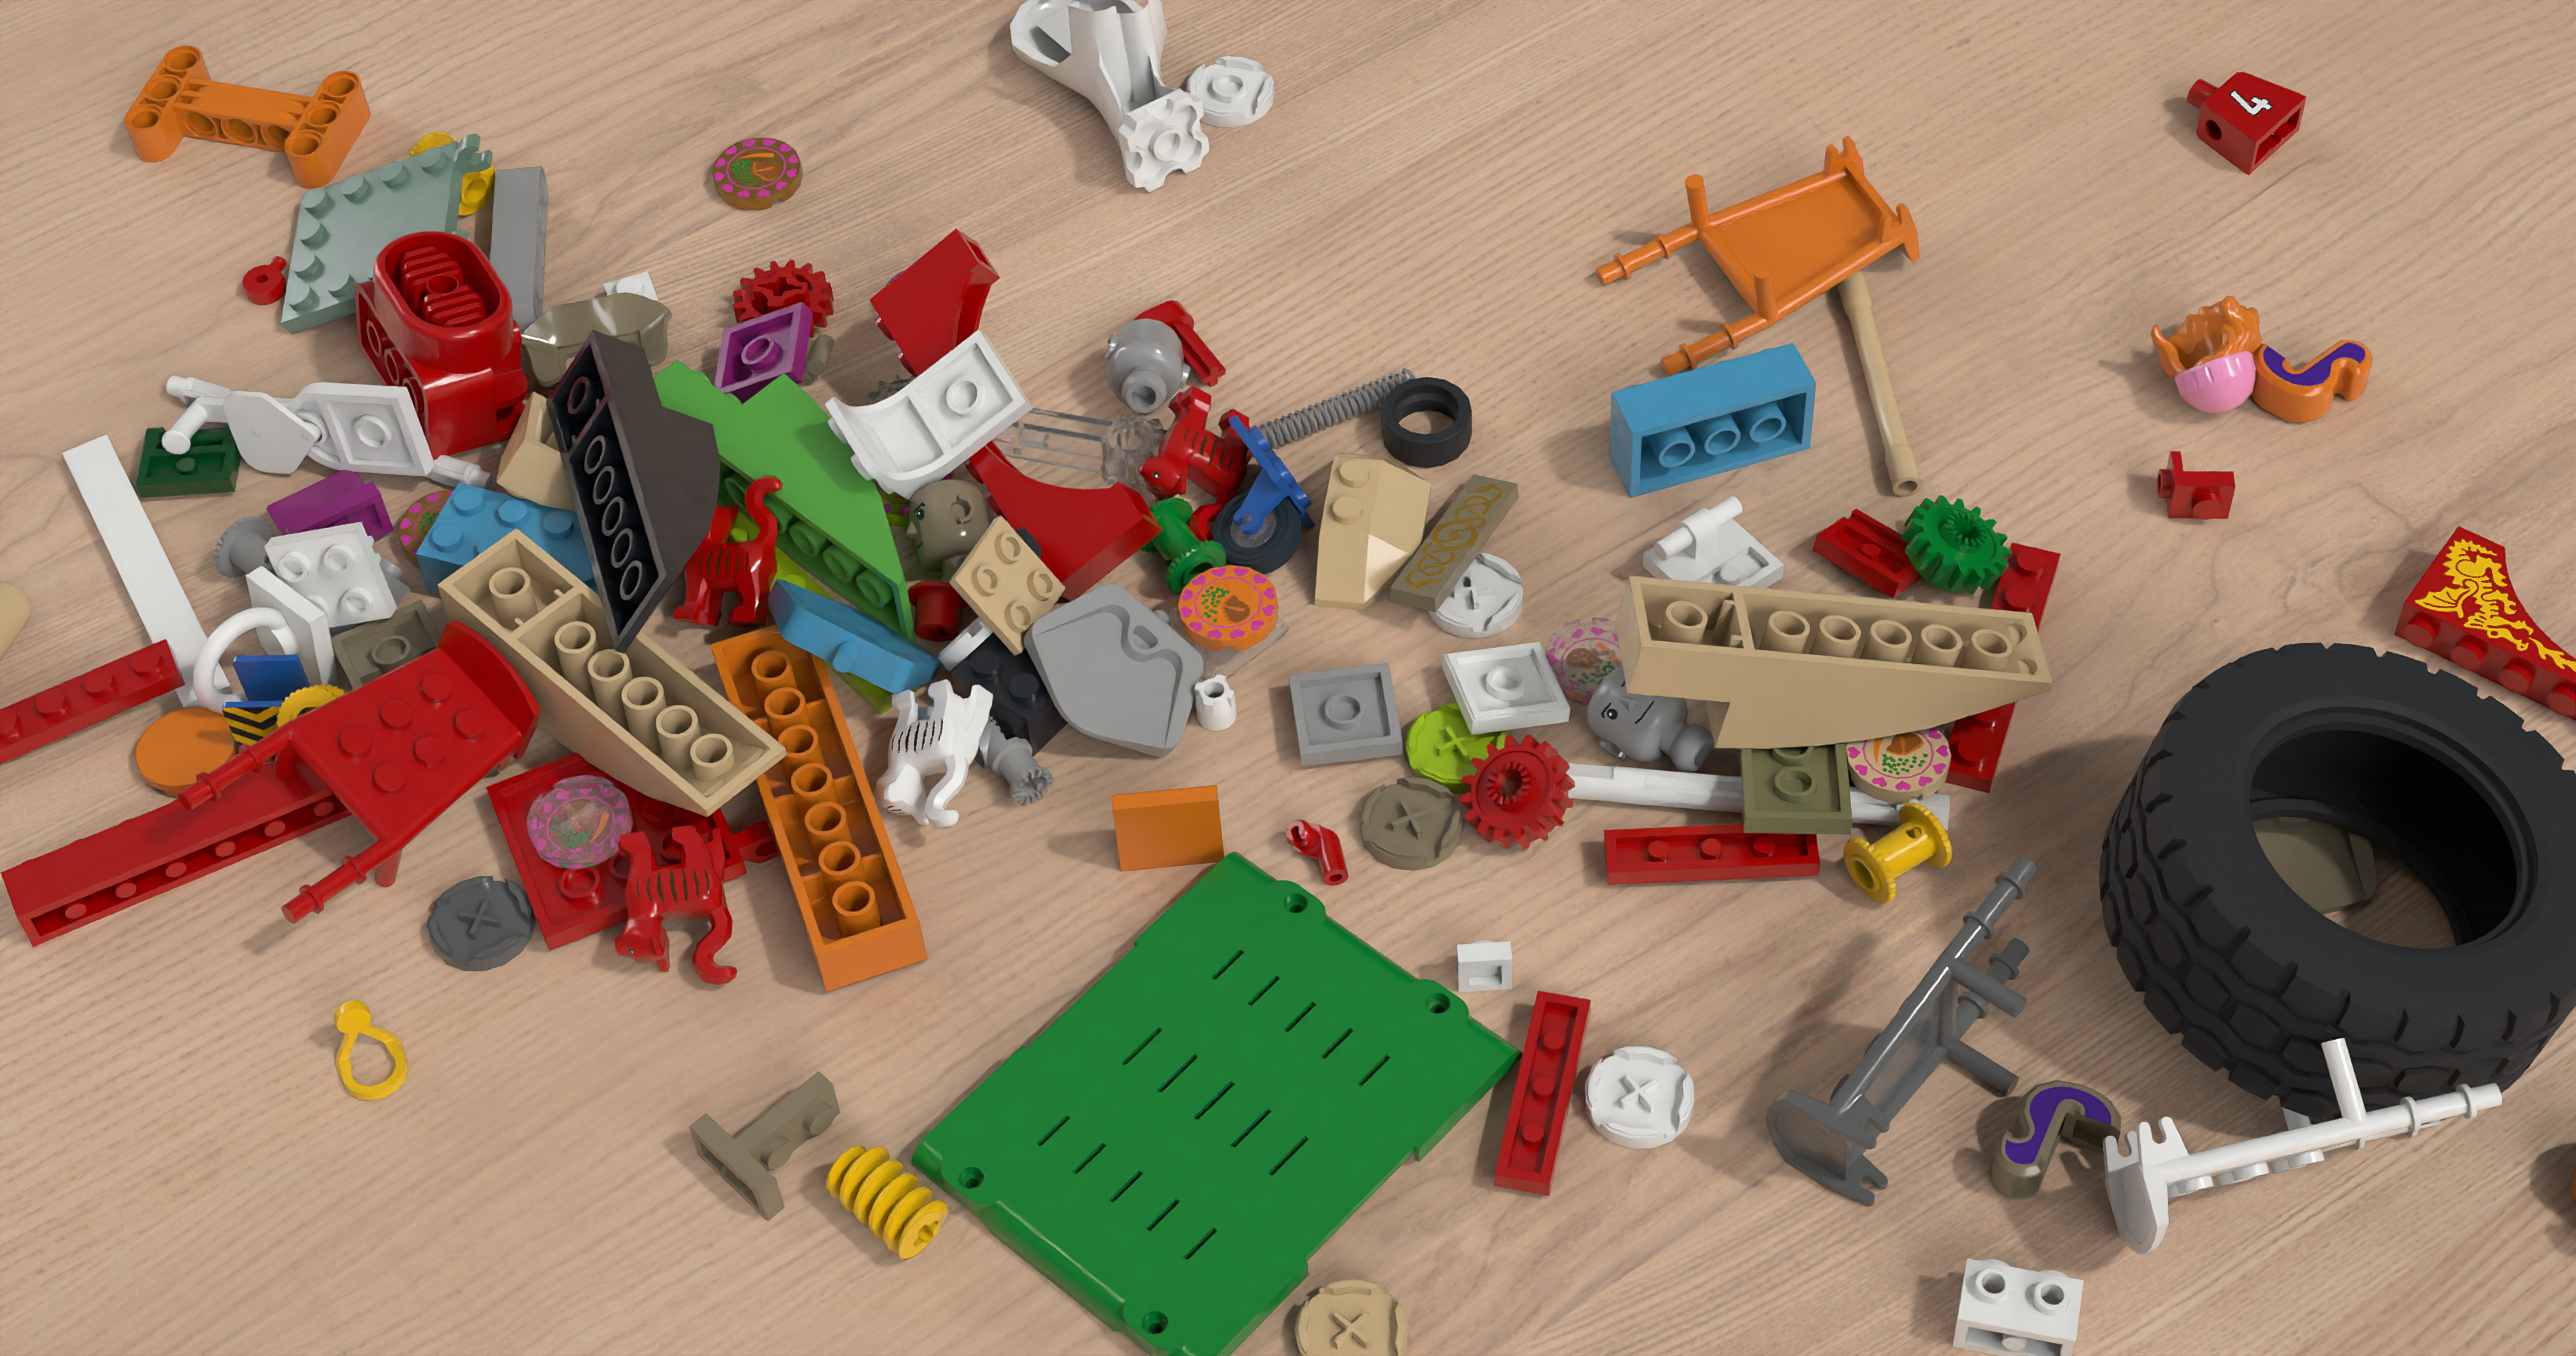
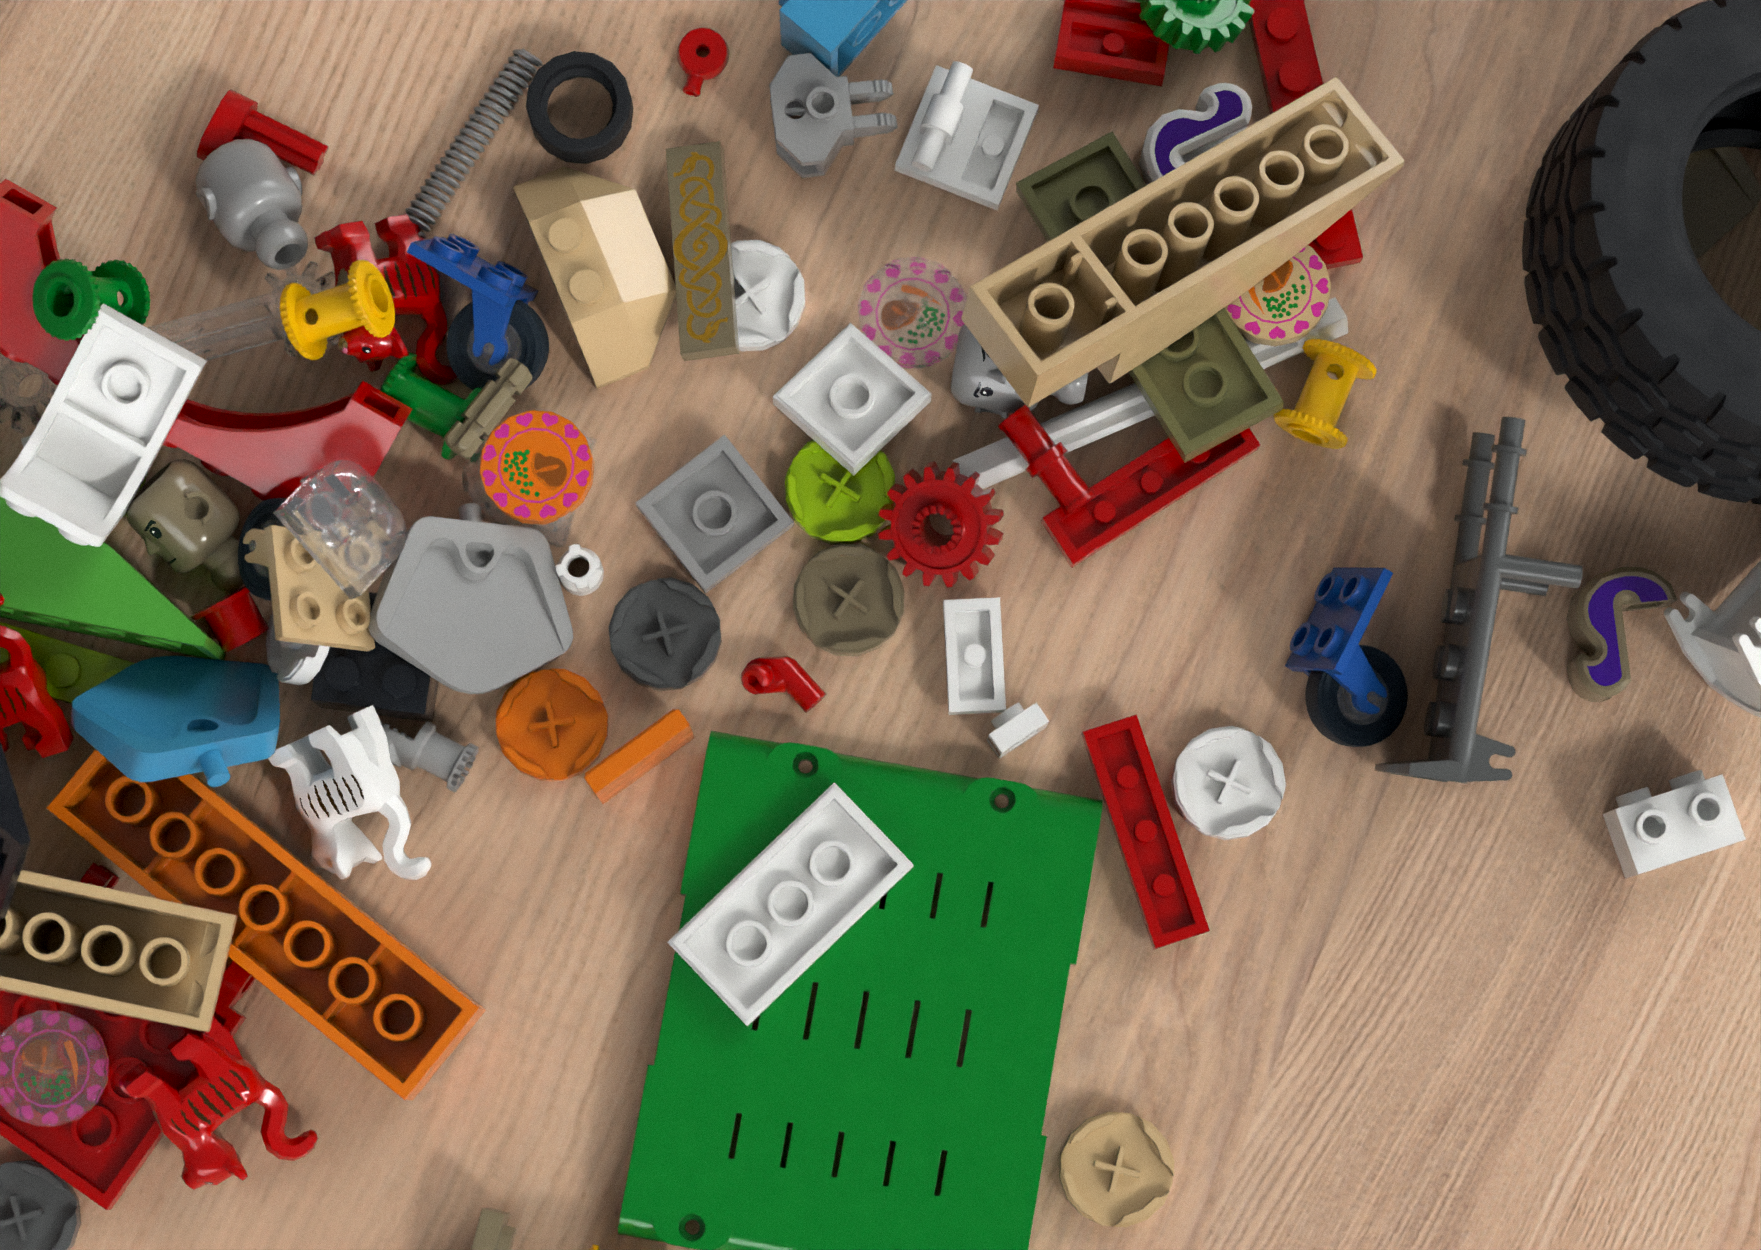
camera: 40 degrees left, 30 degrees up
none -> green hose [32,258,150,341]
none -> clear slope [274,460,407,599]
none -> yellow hose [279,260,395,360]
none -> dark tan axle [444,358,533,459]
none -> orange tile [496,668,608,781]
none -> dark grey tile [609,577,722,691]
none -> white tile [667,783,914,1027]
none -> red piece [677,28,729,97]
none -> light grey hinge [769,53,897,178]
none -> white plate [943,597,1006,715]
none -> red pin [998,405,1095,516]
none -> plate [1285,567,1408,747]

